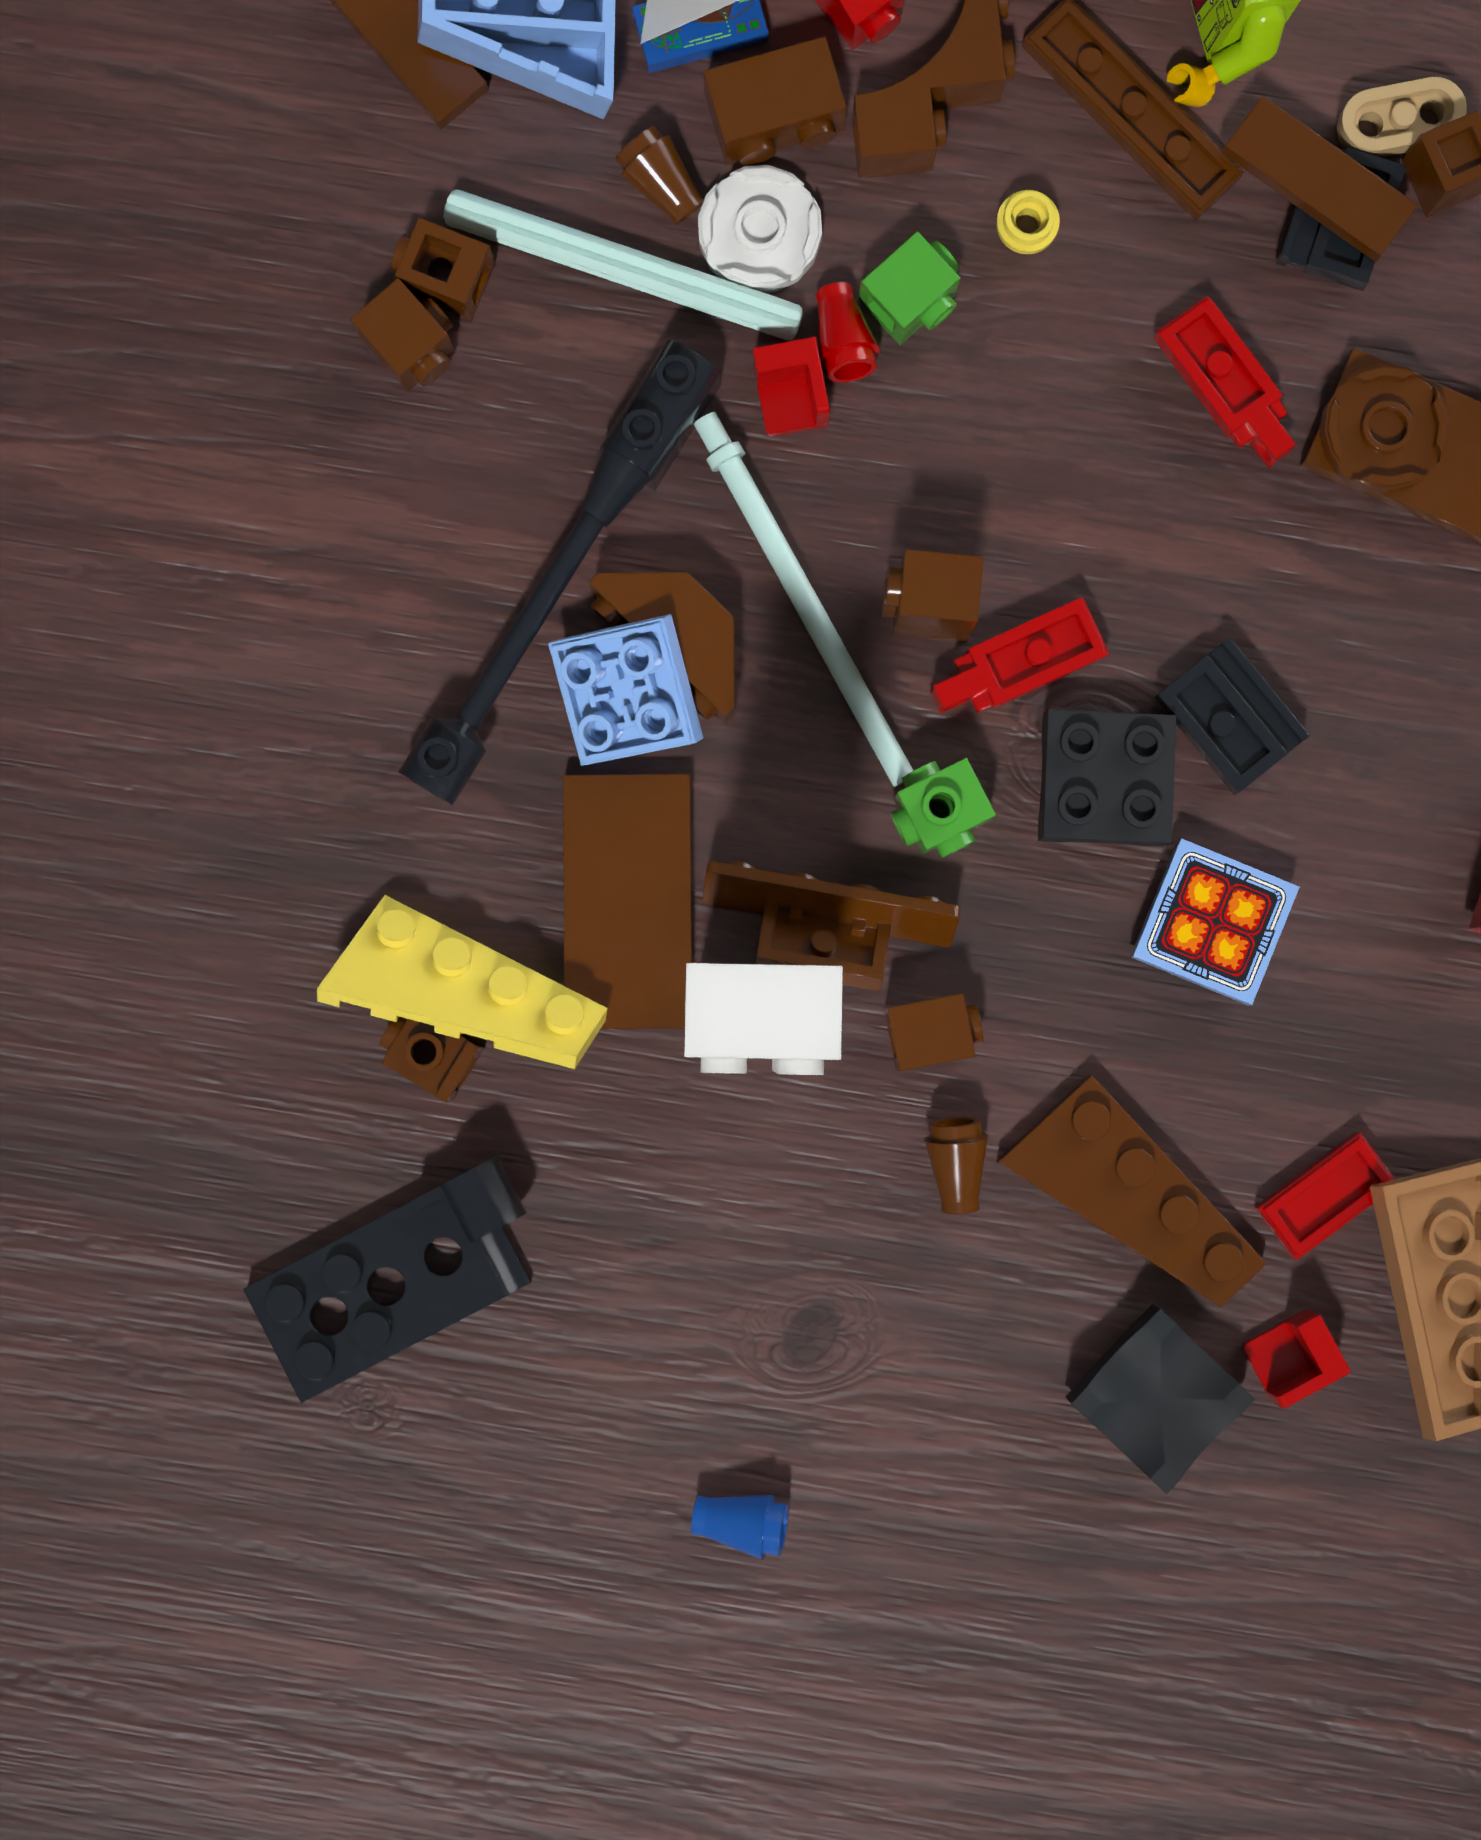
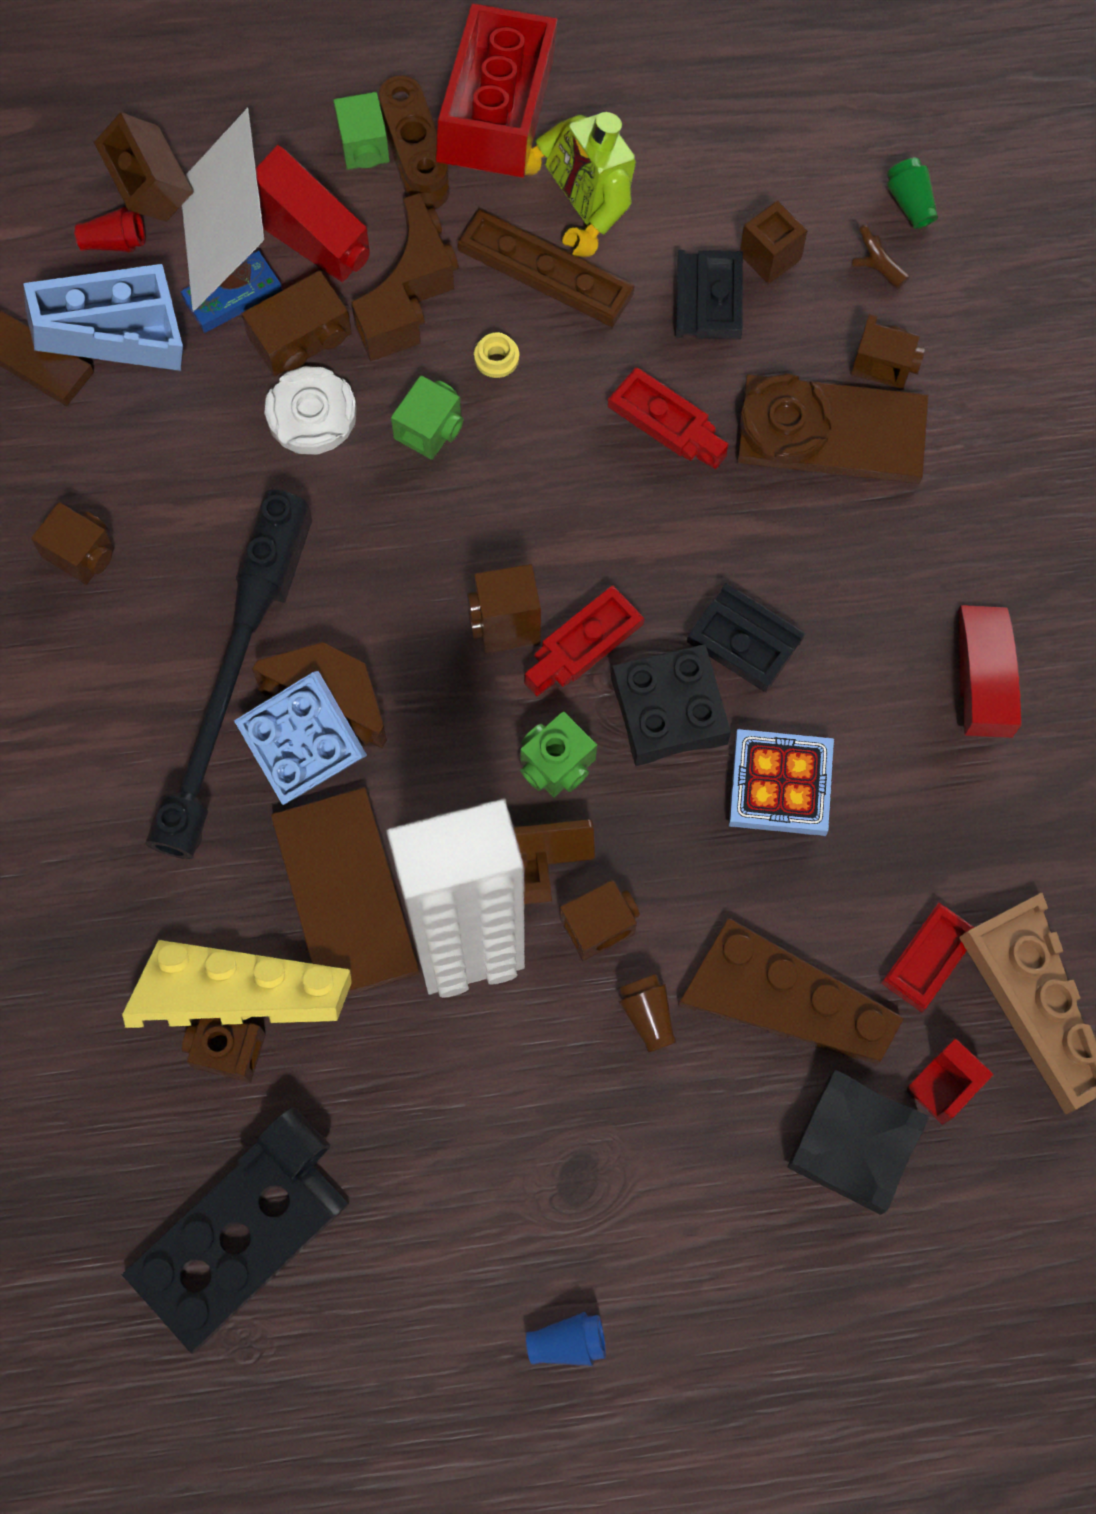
camera: 20 degrees left, 15 degrees down
reddish brown brick [391,218,495,321] -> none
light aqua axle [443,189,803,341] -> none
reddish brown cone [615,126,704,225] -> none
light aqua bar [694,412,914,787] -> none
red panel [753,337,830,437] -> none
red cone [815,282,880,383] -> none
reddish brown tile [1222,96,1418,262] -> none
tan plate [1337,77,1467,157] -> none

